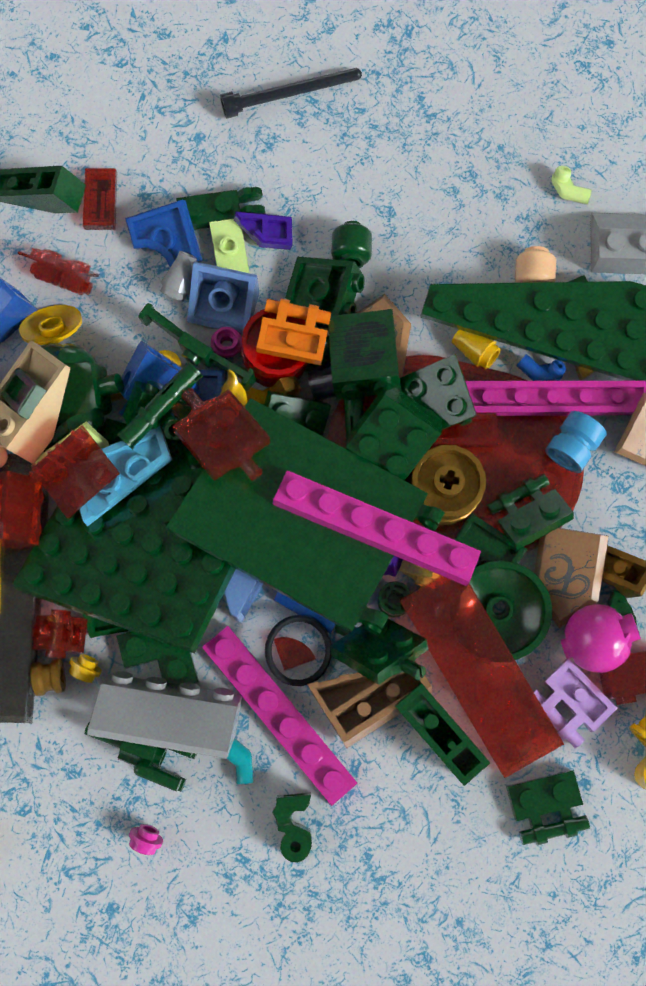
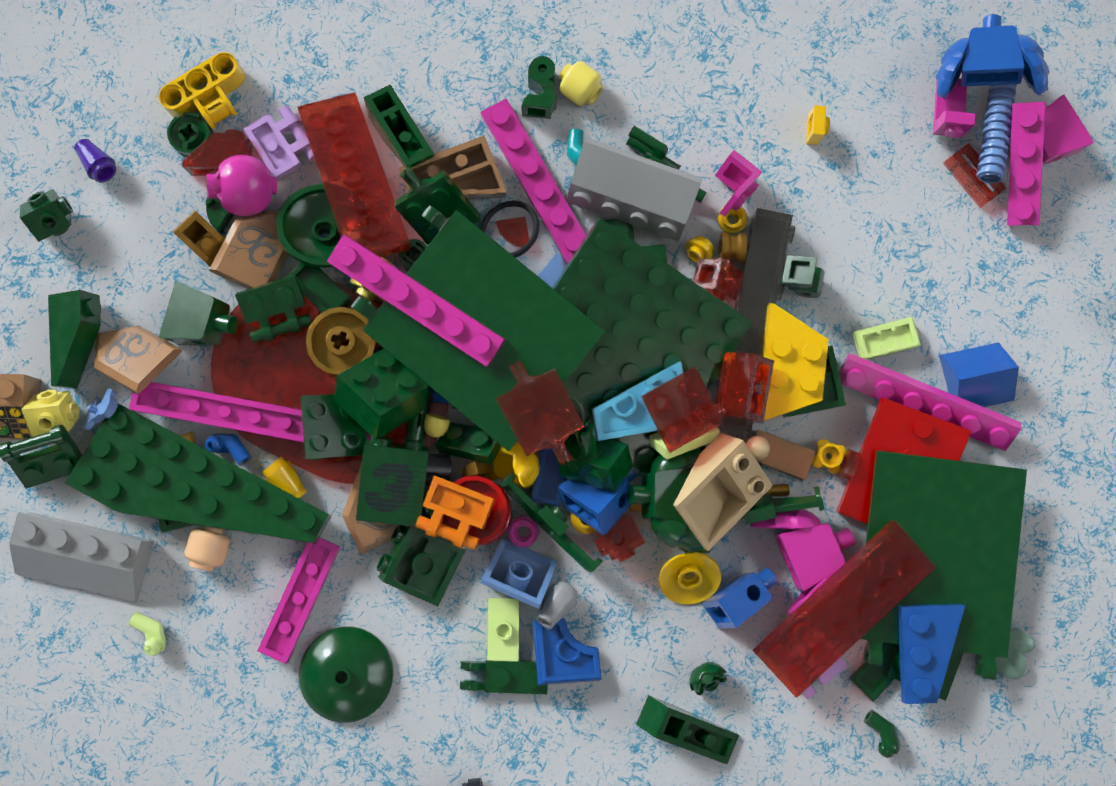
camera: 175 degrees left, 5 degrees up
tile [1,368,46,419] -> none
clear red hinge [18,247,100,296] -> none
clear red tile [83,168,118,230] -> none
dark green pin [116,361,203,450] -> none
dark pink plate [129,824,163,855] -> none
dark purple tile [234,212,293,250] -> none
dark green head [331,221,372,269] -> none
dark green plate [506,770,590,846] -> none
dark azure wheel [545,411,607,473] -> none
none -> torso [158,281,238,346]
none -> dark pink plate [257,537,341,664]
none -> dark green dish [299,626,394,723]
none -> light yellow hinge [424,414,450,438]
none -> light yellow head [558,61,603,107]
none -> clear red brick [594,514,645,562]
none -> dark green plate [689,662,727,695]
none -> dark pink bracket [715,150,762,217]
none -> yellow plate [717,207,748,234]

